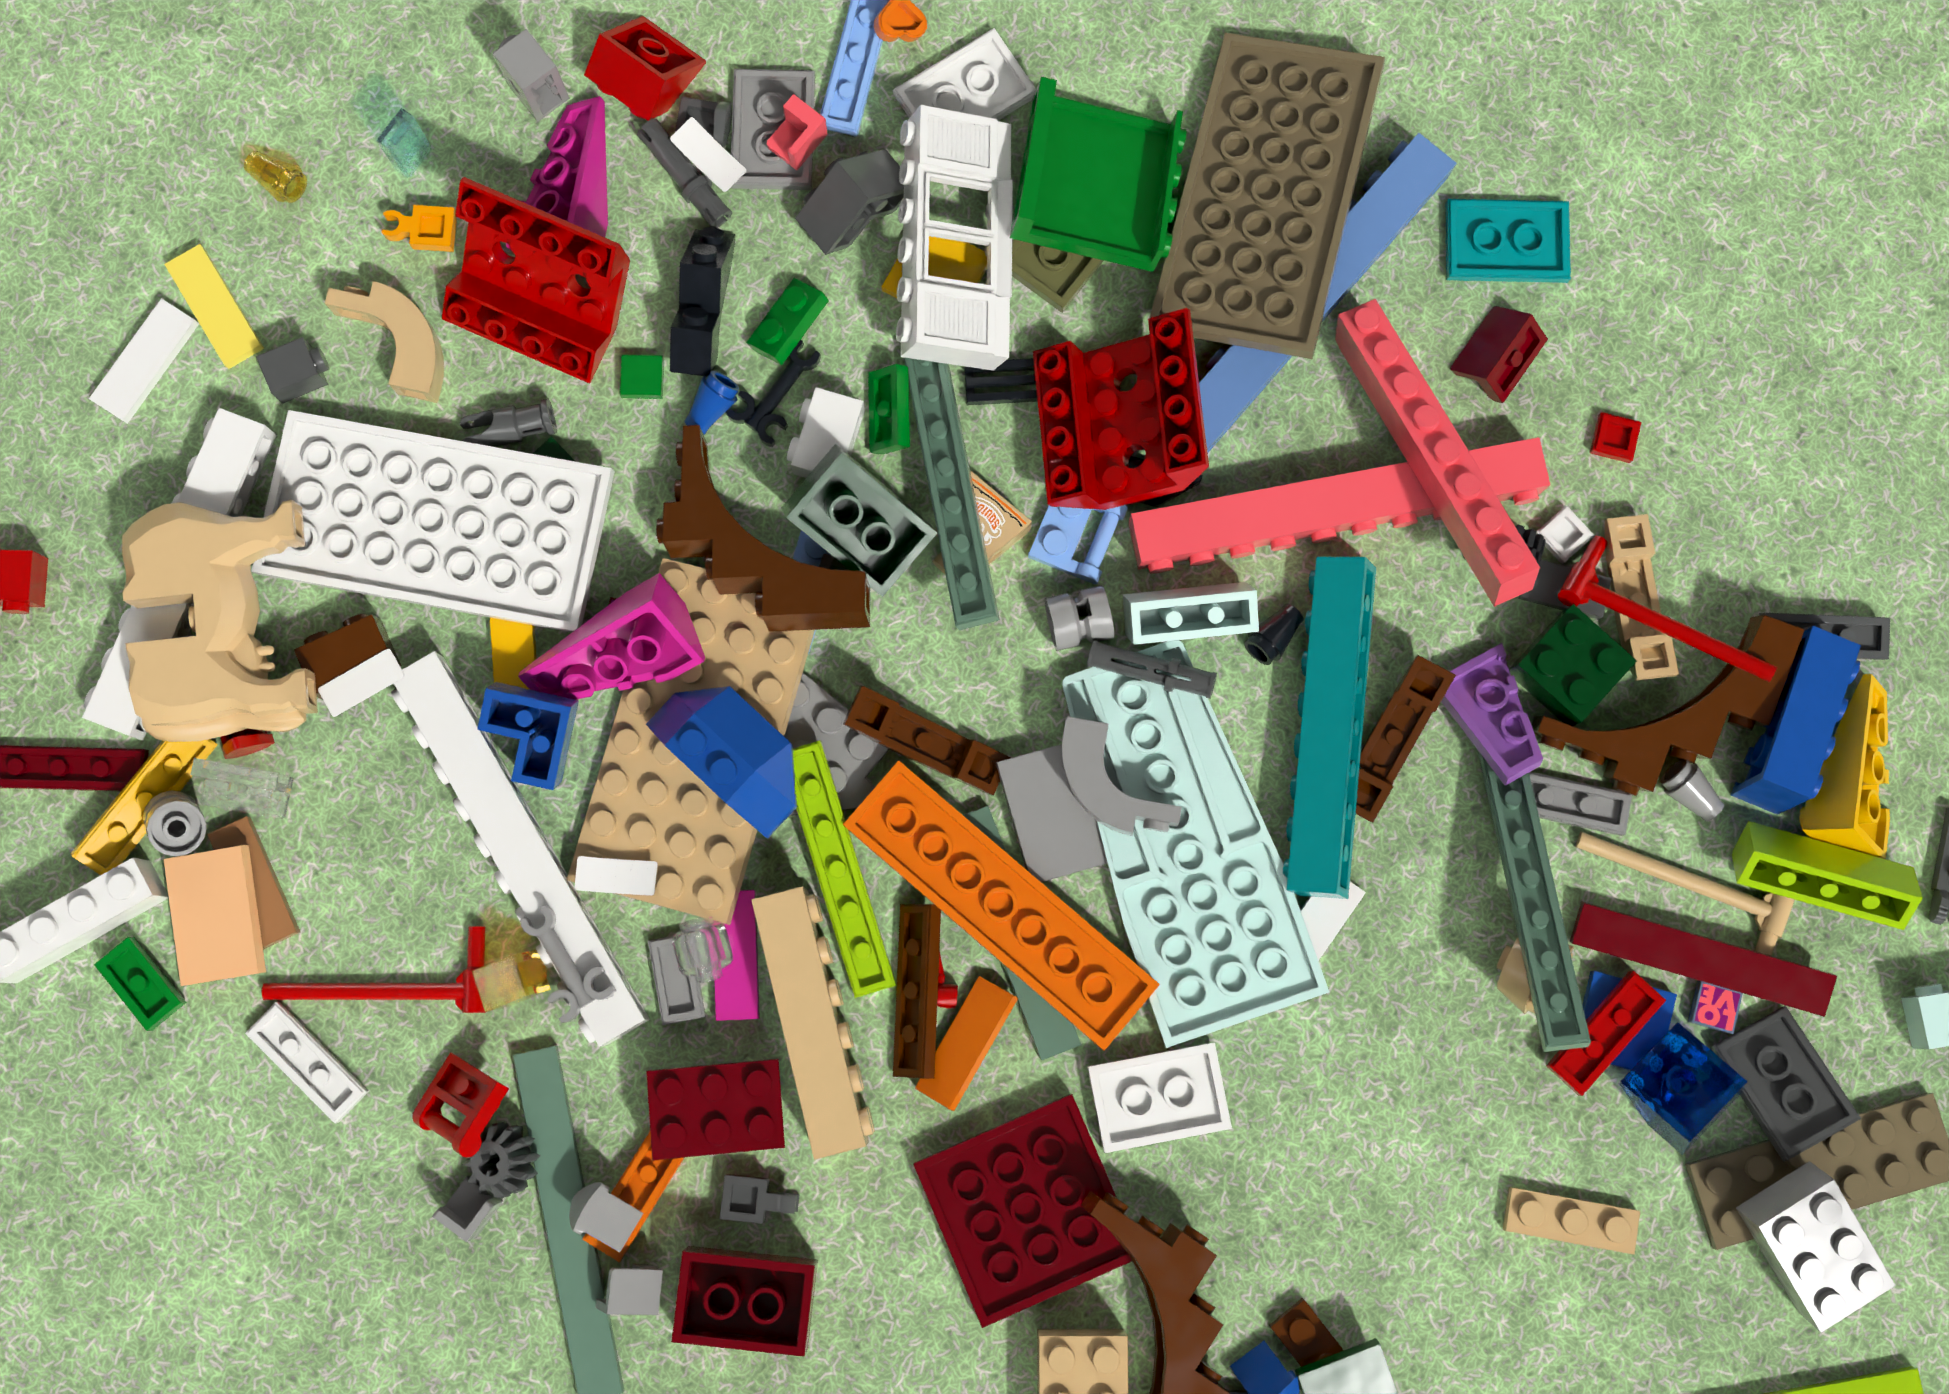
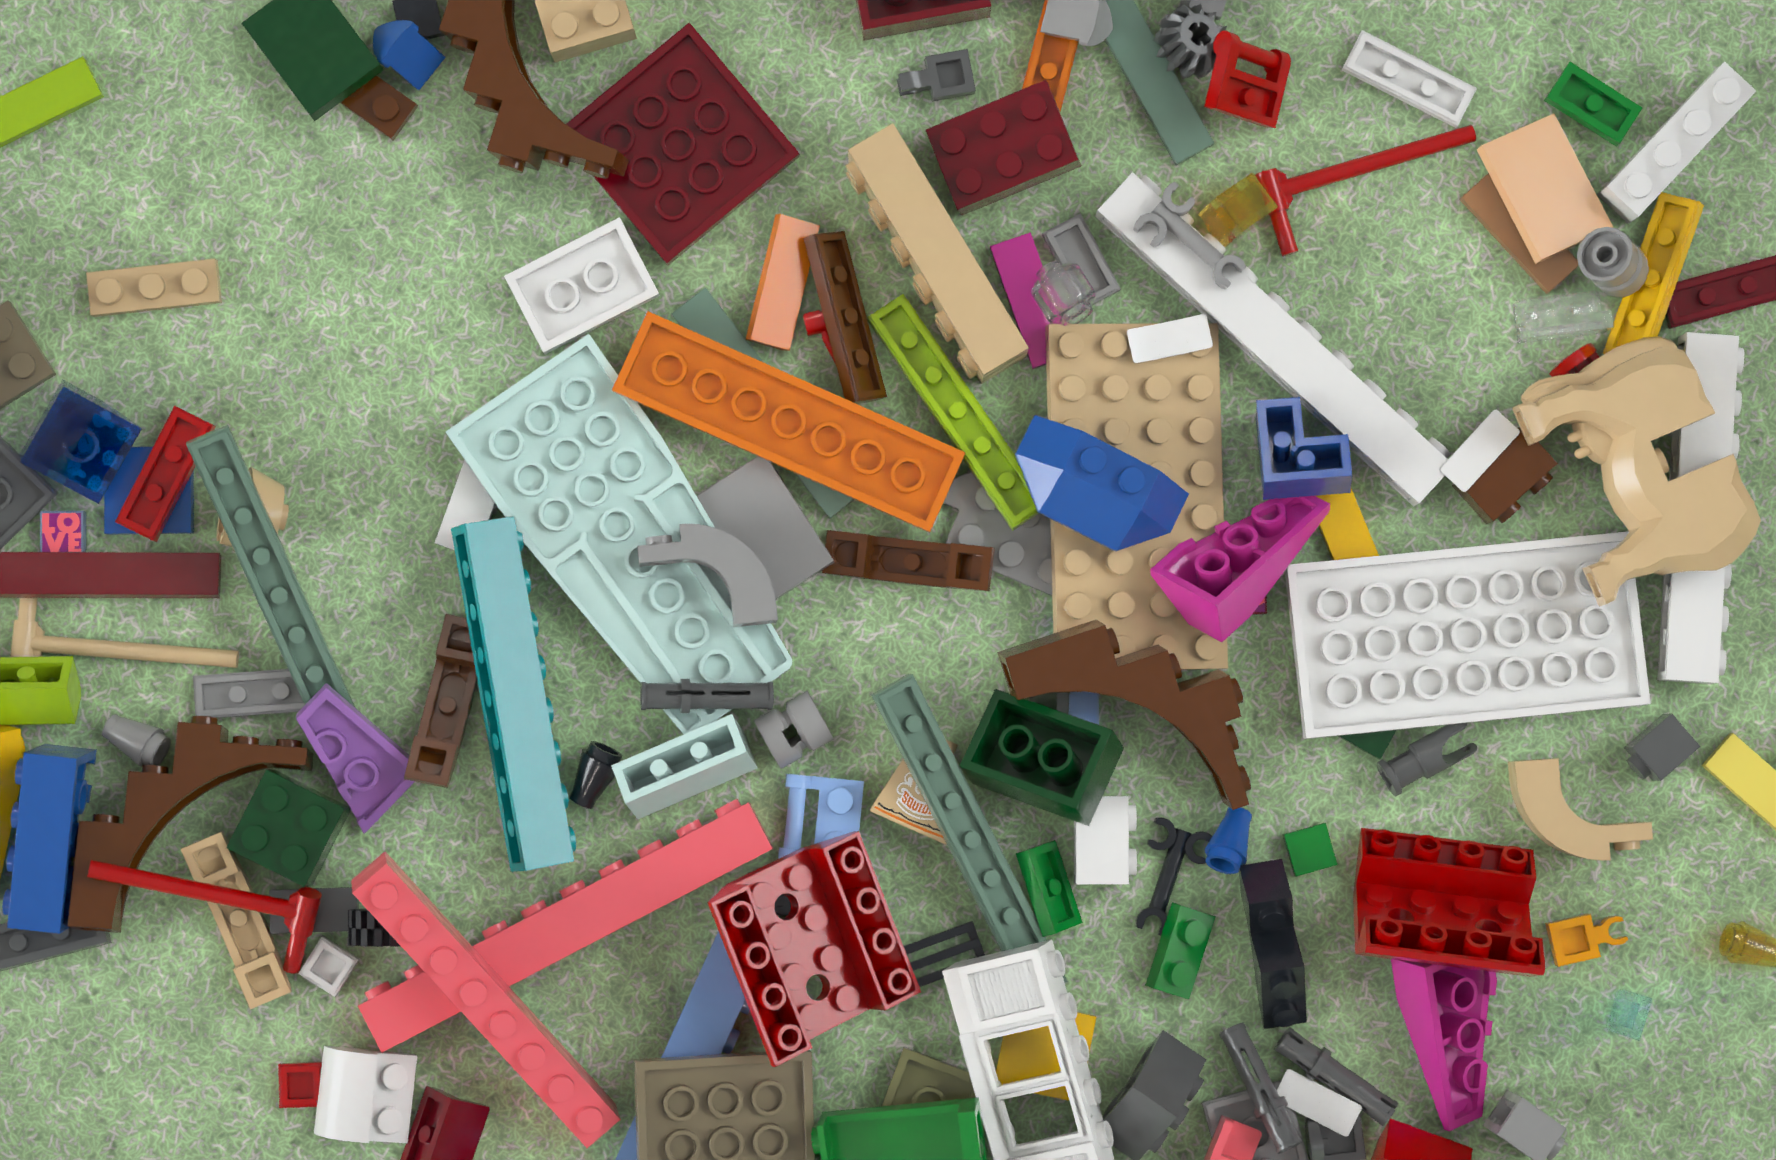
camera: 165 degrees right, 5 degrees up
none -> white brick [314,1046,417,1143]
none -> dark grey pin [1219,1022,1303,1154]

